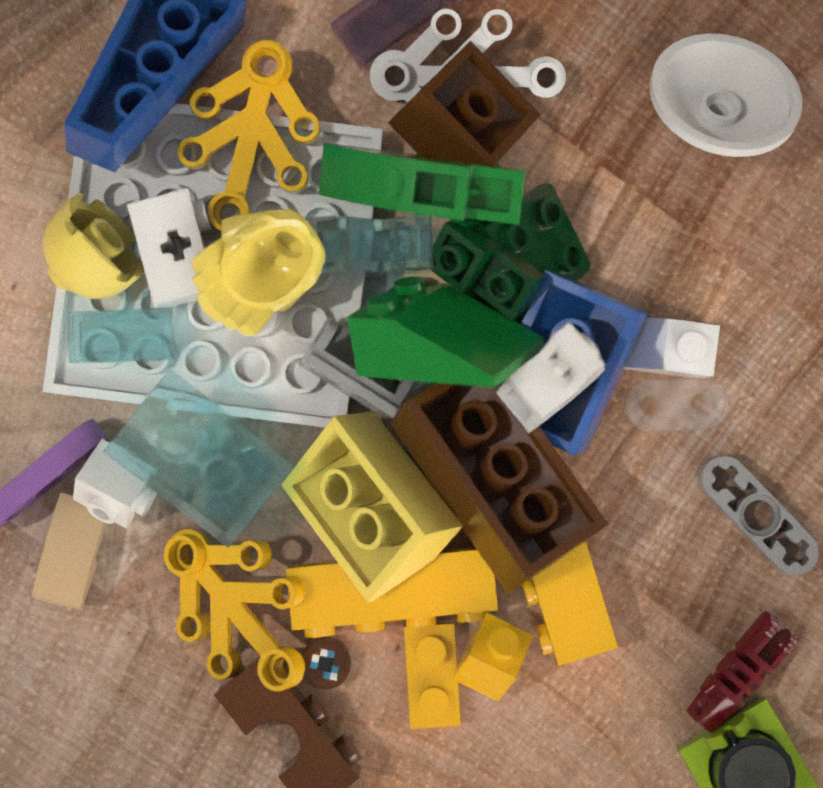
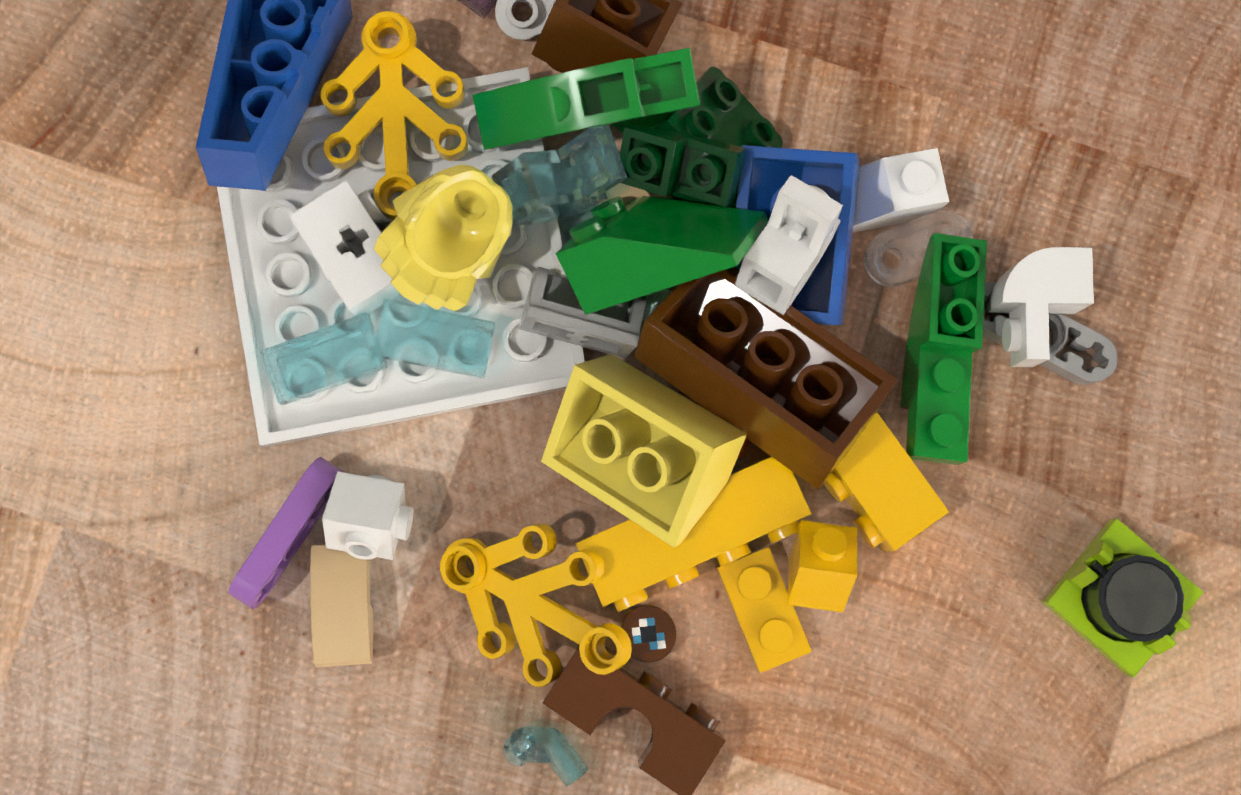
camera: 25 degrees left, 5 degrees down
light yellow cylinder [42,193,145,299] -> none
clear light blue slope [103,368,294,548] -> none
dark red hinge [687,611,799,733] -> none
none -> clear light blue tile [372,299,495,379]
none -> clear light blue arm [503,726,588,787]
none -> green slope [900,233,987,465]
none -> white brick [987,247,1094,367]

